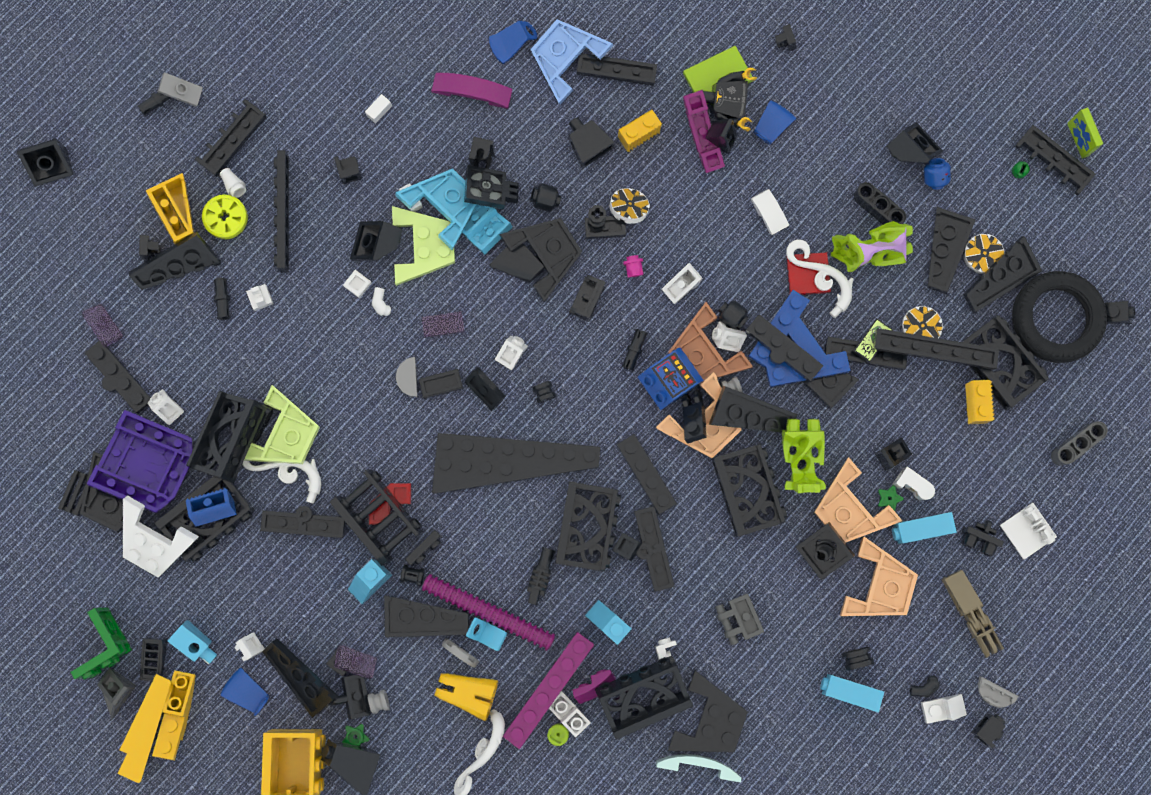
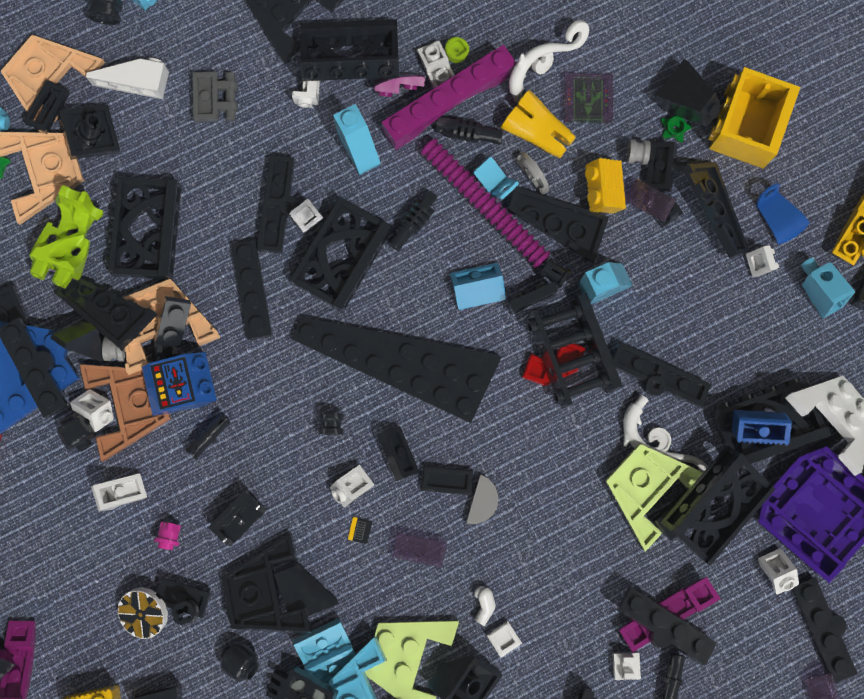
camera: 160 degrees left, 0 degrees up
none -> black tile [23,80,70,134]
none -> black slope [50,319,103,362]
none -> white slope [86,58,169,99]
none -> black sticker [348,517,372,544]
none -> black hinge [435,117,503,145]
none -> dark azure panel [450,262,506,310]
none -> clear purple tile [564,73,613,123]
none -> yellow brick [585,158,626,214]
none -> black hinge [616,587,717,665]
none -> magenta slope [619,576,721,652]

